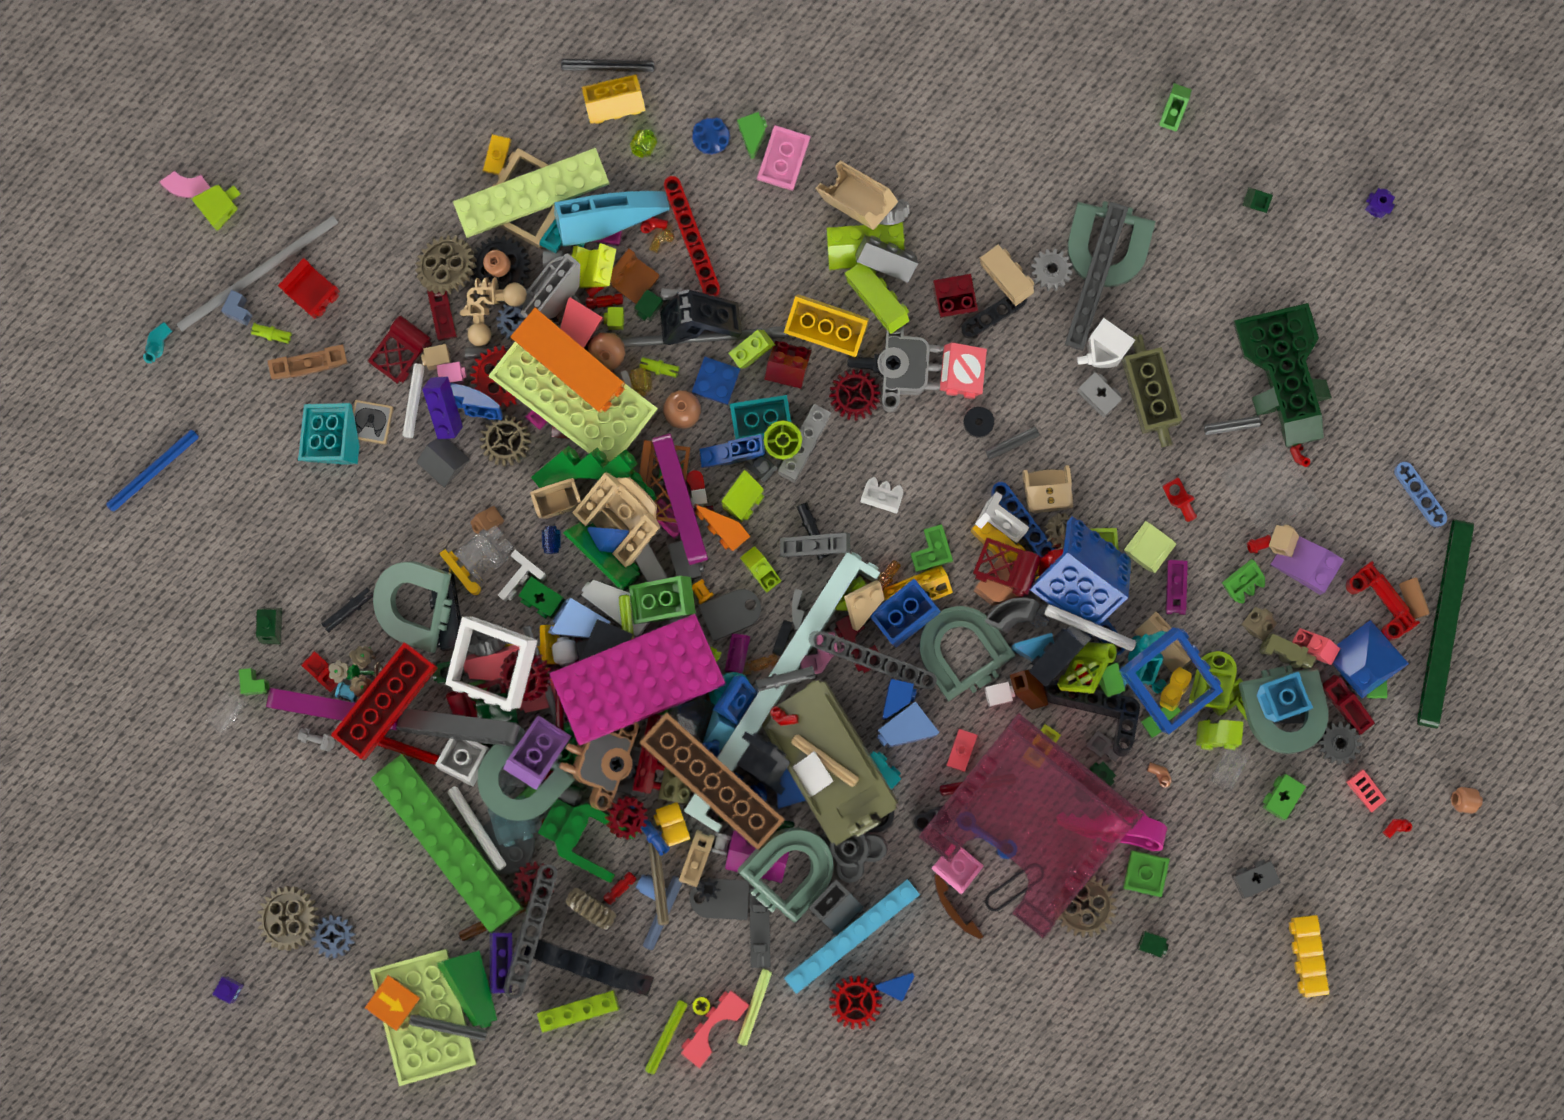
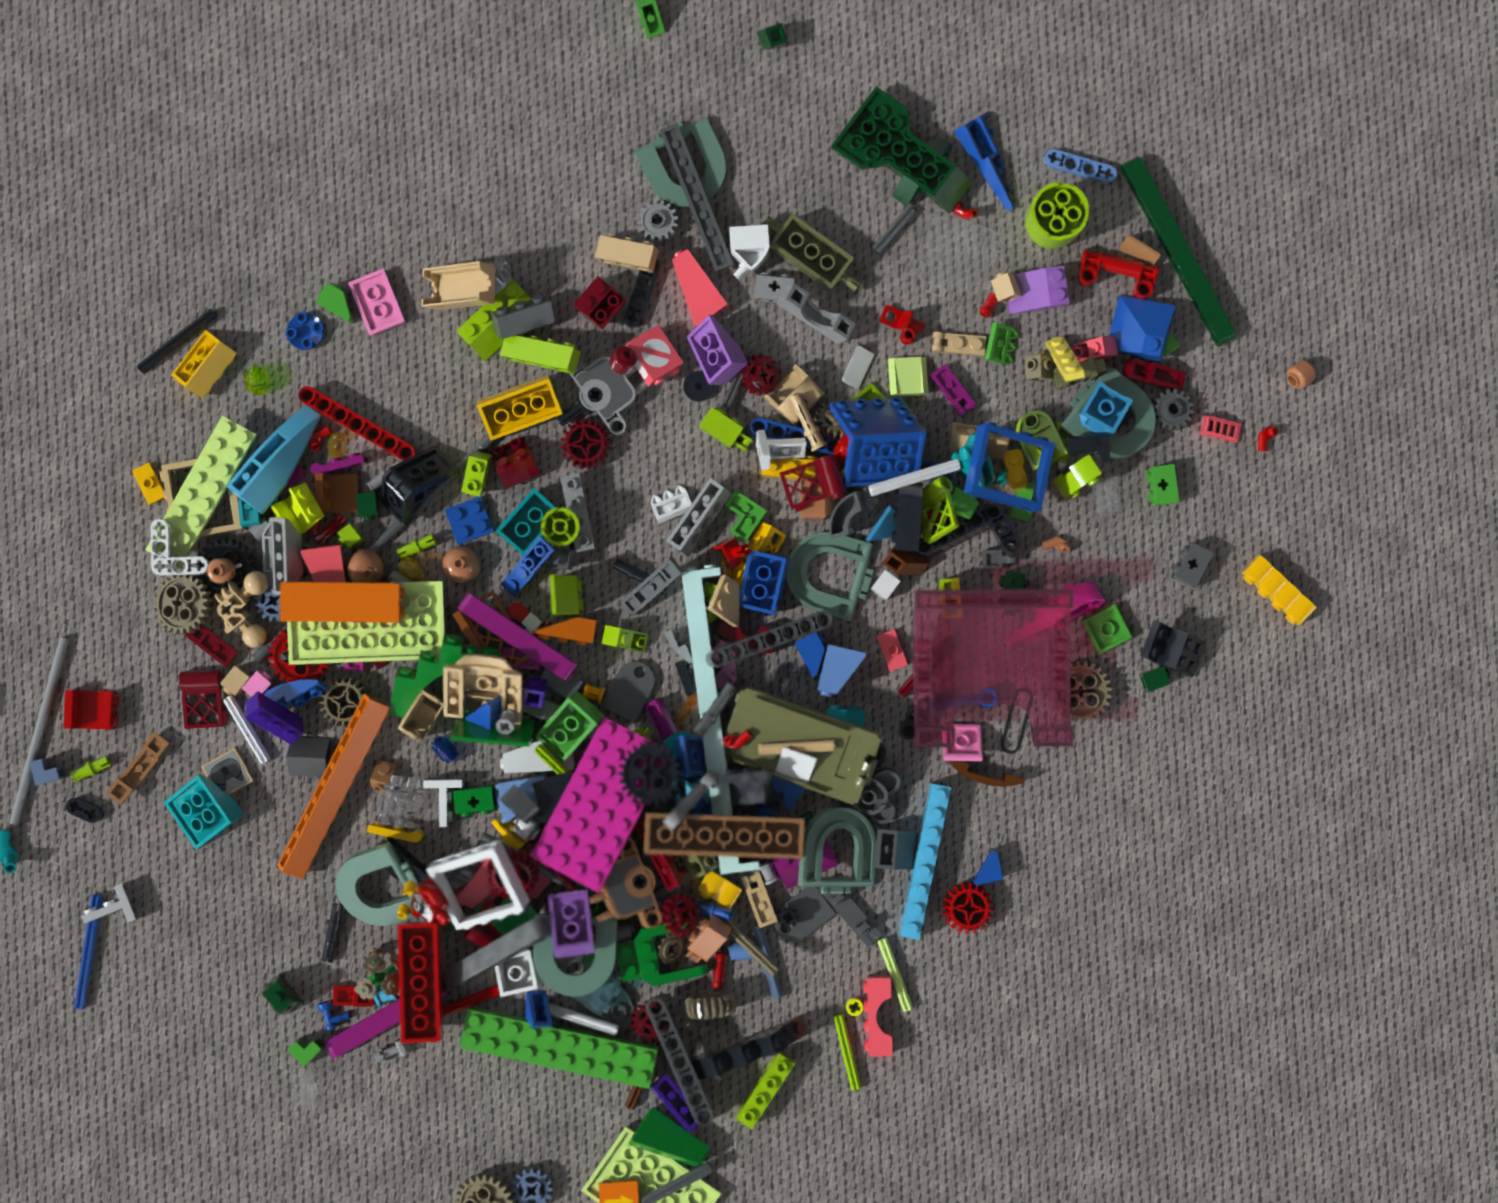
camera: 45 degrees left, 5 degrees up
none -> black beam [66,797,103,823]
none -> white bracket [81,883,136,924]
none -> white beam [151,519,209,576]
none -> orange brick [277,694,390,879]
none -> magenta plate [310,453,367,475]
none -> blue piece [317,1000,350,1031]
none -> torso [397,877,452,926]
none -> light grey bush [496,709,517,734]
none -> dark grey beam [500,785,540,824]
none -> dark purple brick [522,676,549,708]
none -> blue slope [525,990,552,1028]
none -> dark red head [609,346,637,375]
none -> black gear [618,741,682,806]
none -> dark tan gear [657,934,684,964]
none -> light grey piece [663,770,718,830]
none -> light grey brick [666,478,731,556]
none -> coral slope [672,249,728,328]
none -> nougat brick [685,915,732,963]
none -> medium lavender slope [687,315,748,385]
none -> lime brick [699,407,754,452]
none -> red bracket [710,538,751,569]
none -> dark red gear [739,354,781,396]
none -> light grey arch [776,283,855,344]
none -> tan pin [789,393,827,452]
none -> white slope [841,345,874,389]
none -> red pin [900,328,915,345]
none -> tan plate [932,332,986,356]
none -> blue wedge [954,112,1016,211]
none -> lime brick [1025,182,1089,249]
none -> light yellow plate [1046,337,1085,382]
none -> black bracket [1067,433,1110,463]
none -> black bracket [1141,620,1205,678]

